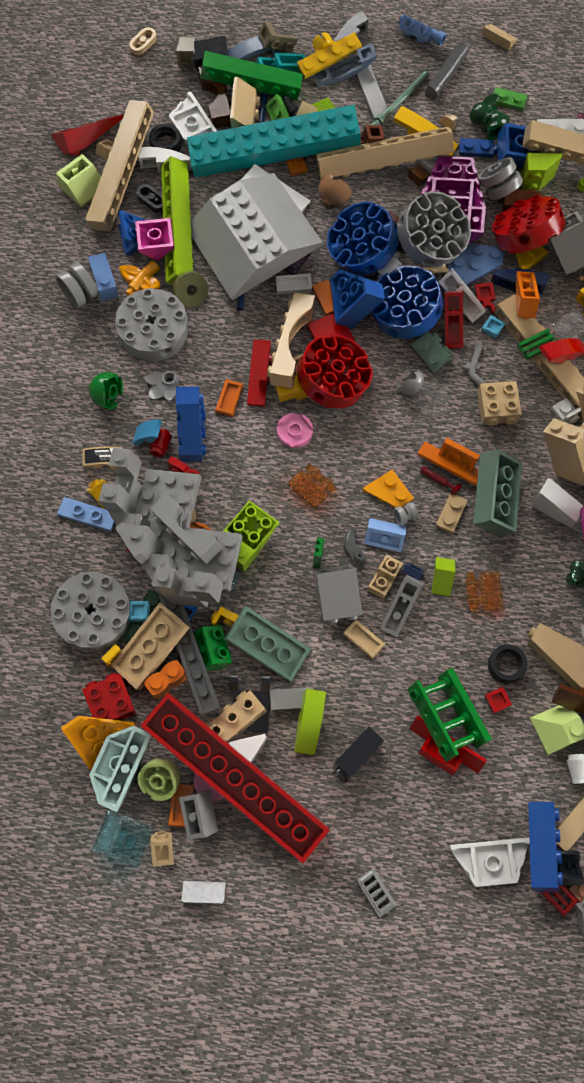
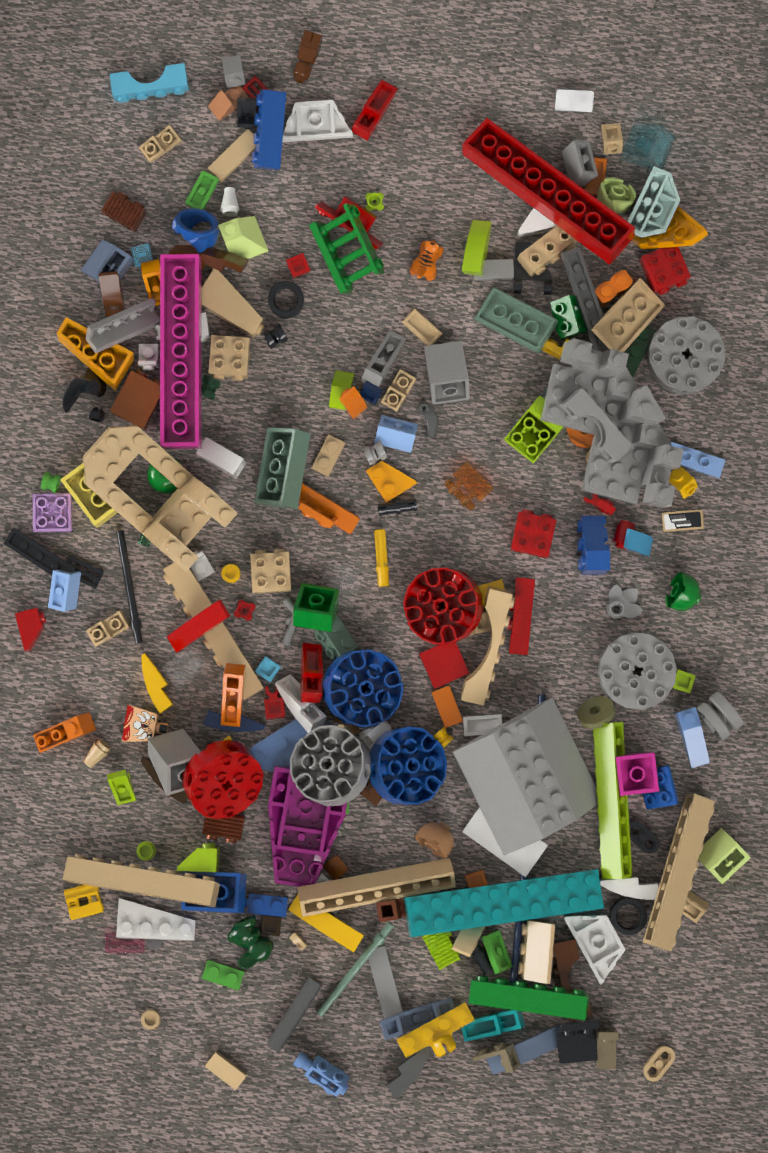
camera: 175 degrees left, 15 degrees up
red wedge [51,114,124,156] -> none
yellow tile [101,644,121,667] -> none
light orange plant [119,261,161,296] -> none
medium azure tile [128,601,150,622] -> none
orange tile [215,379,243,418] -> none
bright pink tile [277,413,313,448] -> none
green tile [312,537,325,568] -> none
blue brick [330,269,384,328] -> none
black brick [333,727,384,782] -> none
light grey slope [355,868,397,918] -> none
light grey hair [396,369,424,395] -> none
dark red piece [420,466,462,495] -> none
clear orange plate [465,571,504,611] -> none
light grey wheel [478,157,523,200] -> none
green tile [517,328,557,360] -> none
none -> tan tile [141,1009,161,1030]
none -> tan brick [209,335,251,381]
none -> yellow tile [221,564,241,583]
none -> red plate [234,599,256,621]
none -> dark brown tile [260,915,282,936]
none -> black wheel [263,324,288,349]
none -> reddish brown piece [293,30,322,84]
none -> green brick [293,583,339,632]
none -> orange slope [339,386,367,419]
none -> red slope [352,80,398,141]
none -> lime plate [365,192,384,211]
none -> yellow axle [374,529,389,587]
none -> black pin [378,499,417,516]
none -> orange animal [409,240,444,281]
none -> yellow wheel [433,727,454,748]
none -> red brick [510,509,556,559]
none -> lime plate [673,669,696,694]

